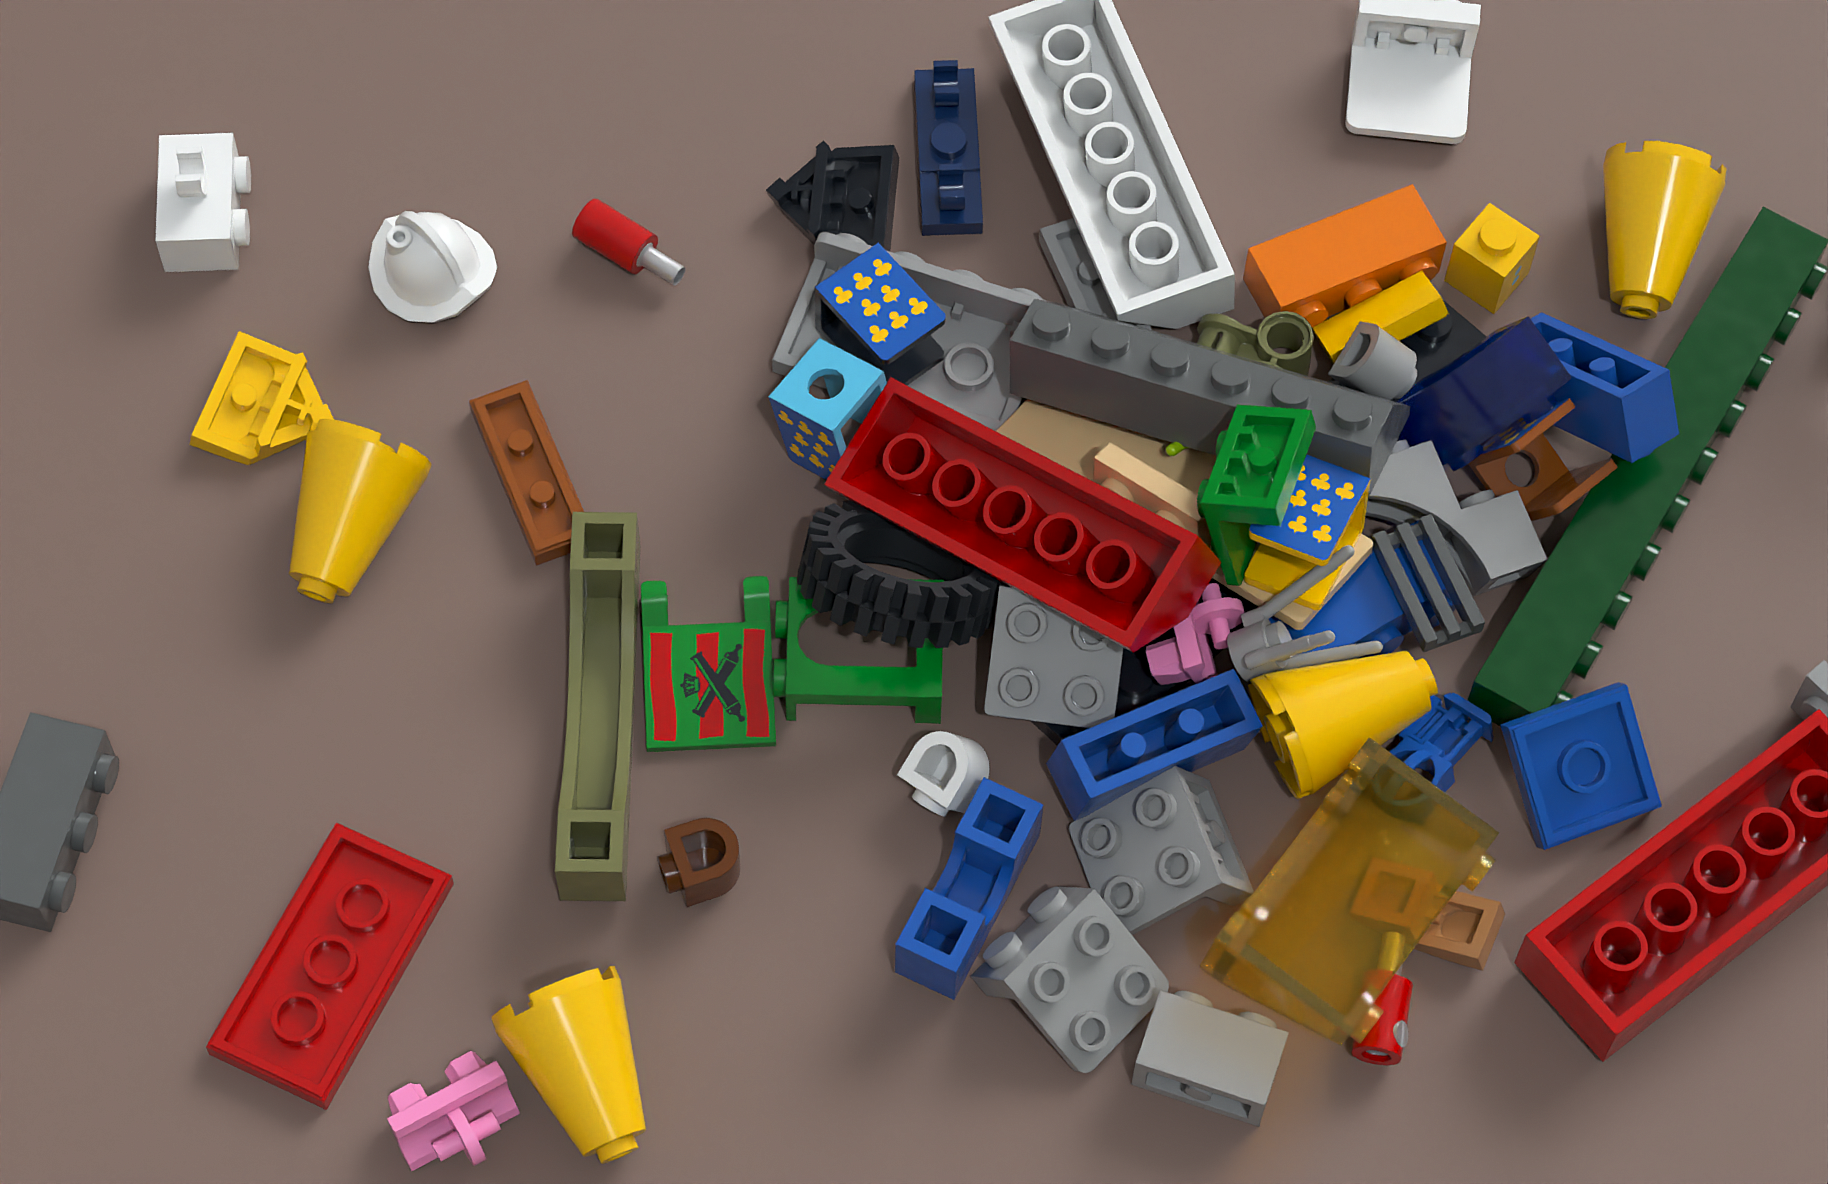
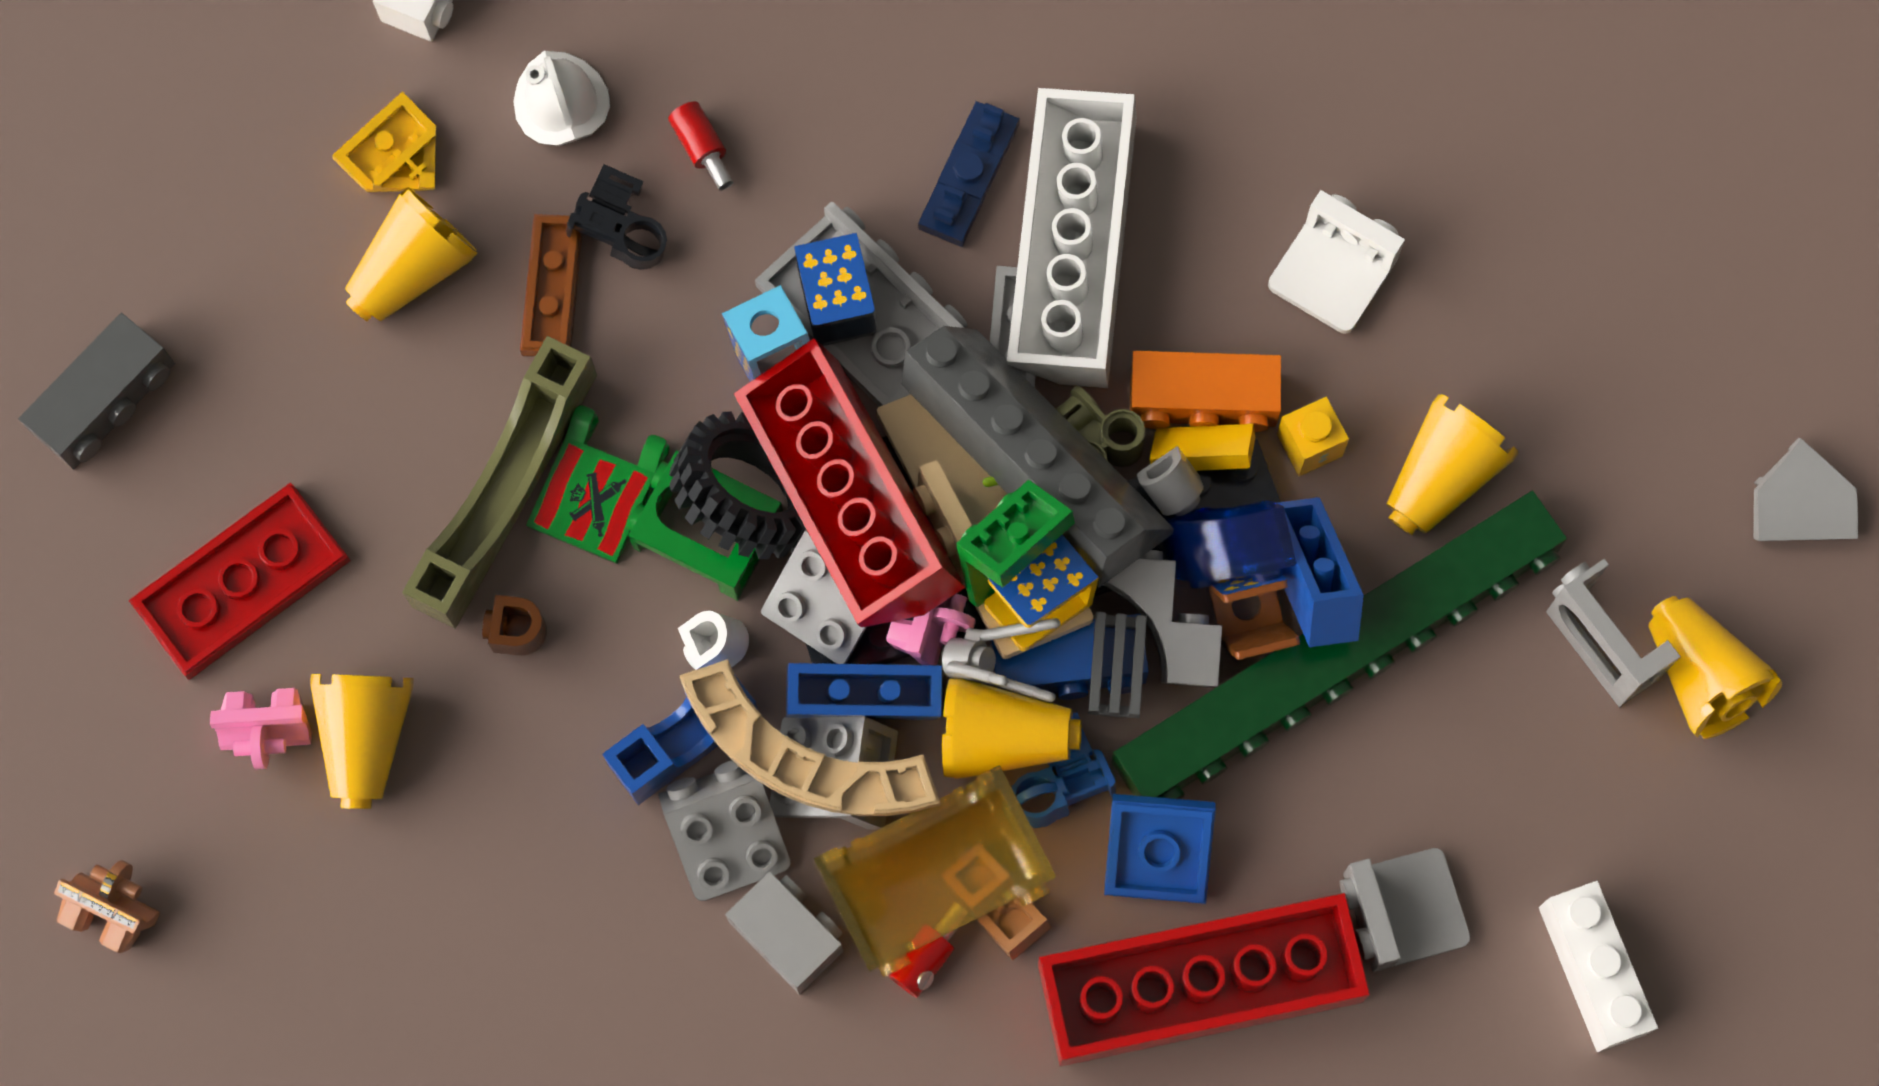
camera: 30 degrees right, 10 degrees up
black slope [766,140,900,251] -> none
none -> black piece [566,164,667,270]
none -> tan tile [679,659,940,816]

